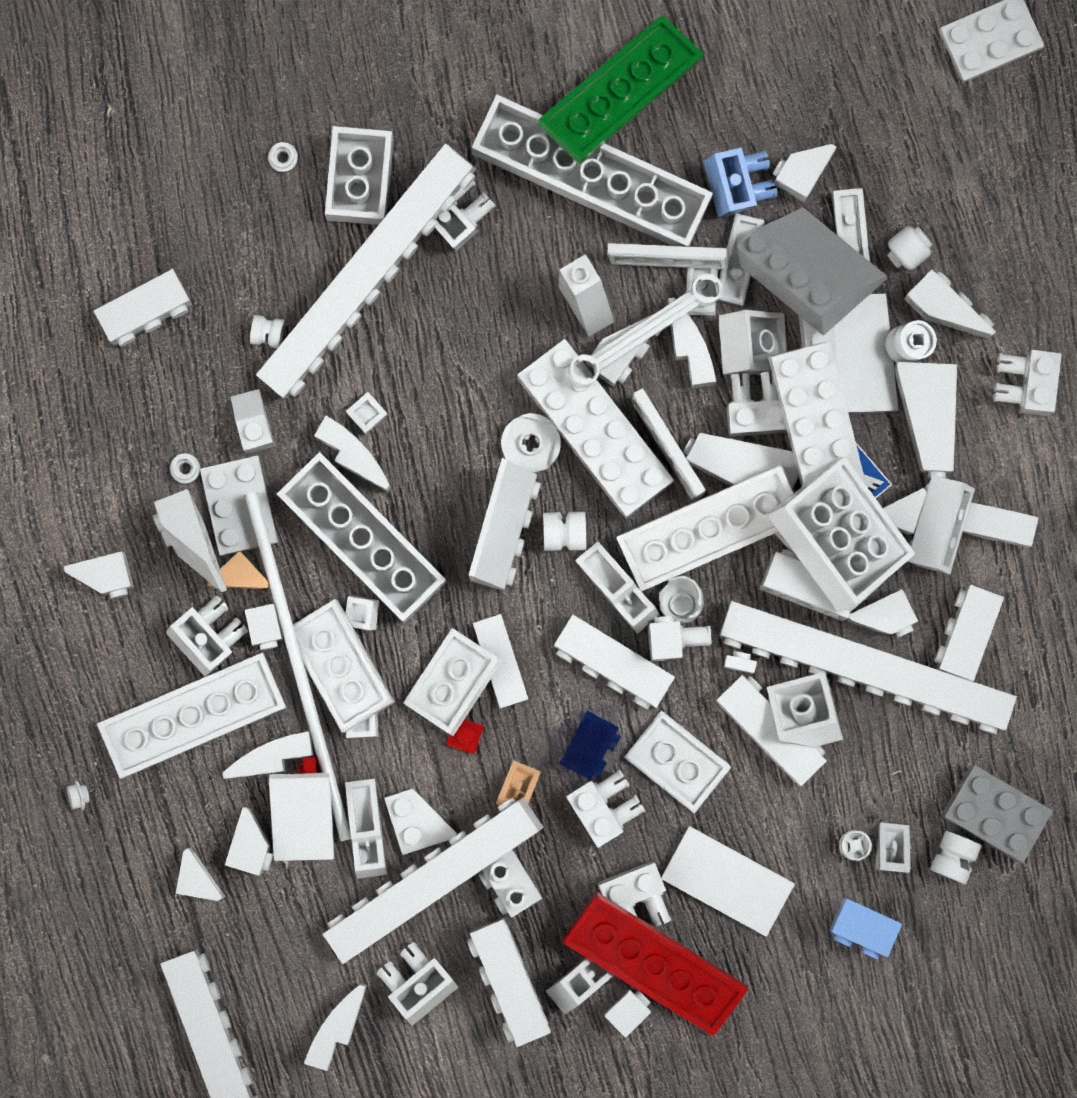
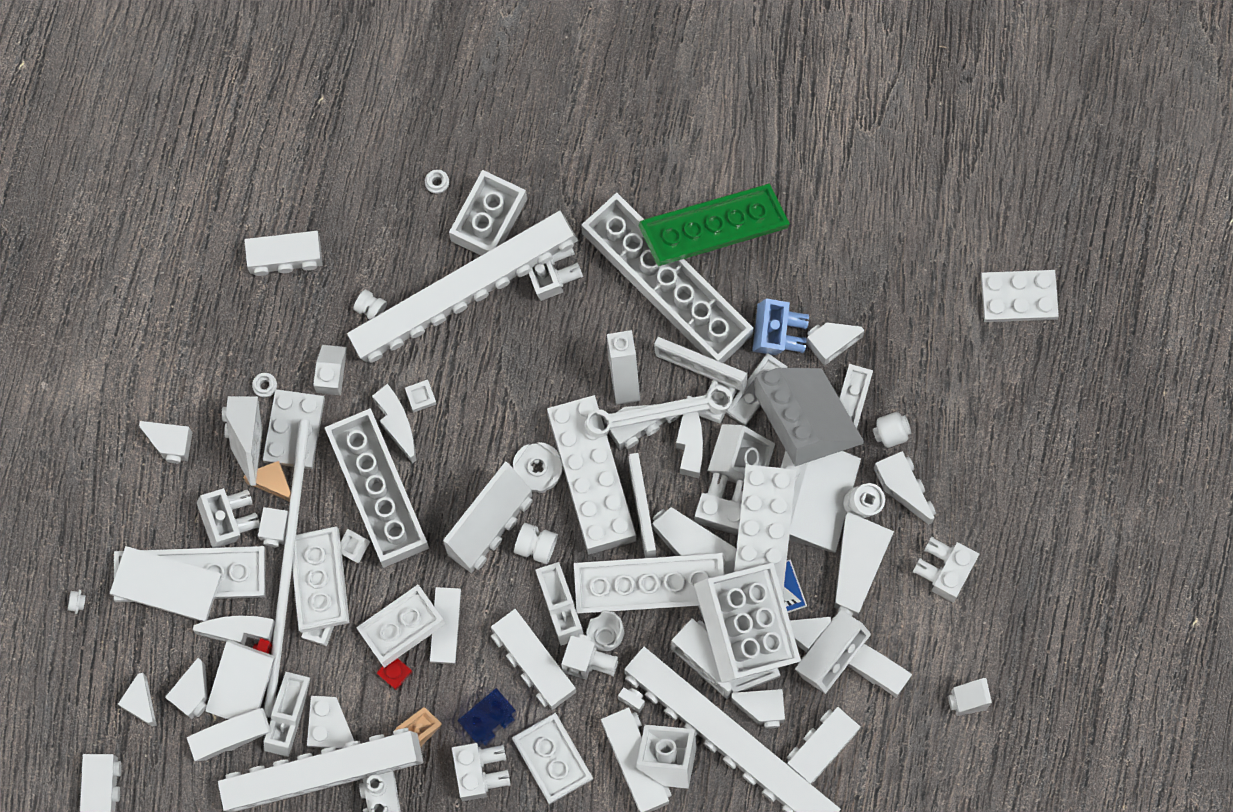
camera: 25 degrees right, 10 degrees down
none -> white tile [110,546,222,622]
none -> white slope [187,708,271,761]

